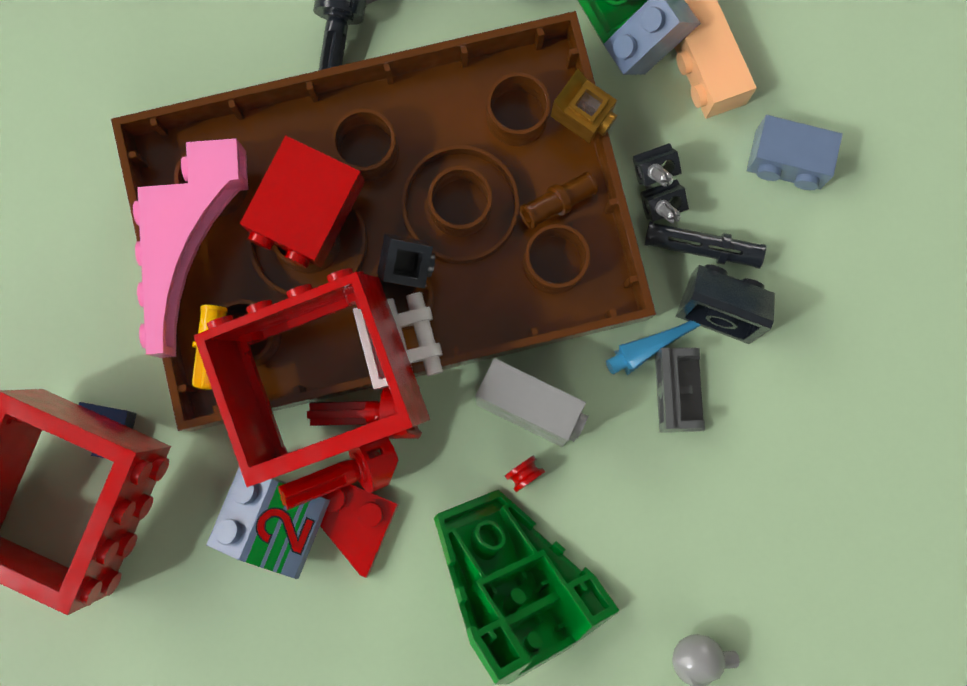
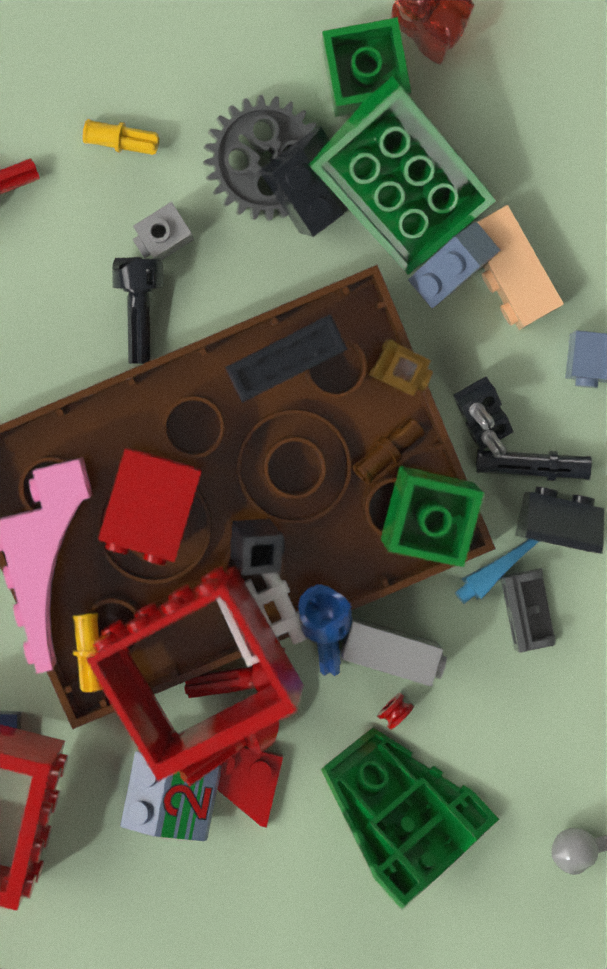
camera: 15 degrees left, 10 degrees up
none -> black plate [225,314,348,402]
none -> blue piece [298,584,352,676]
none -> green brick [380,466,485,568]

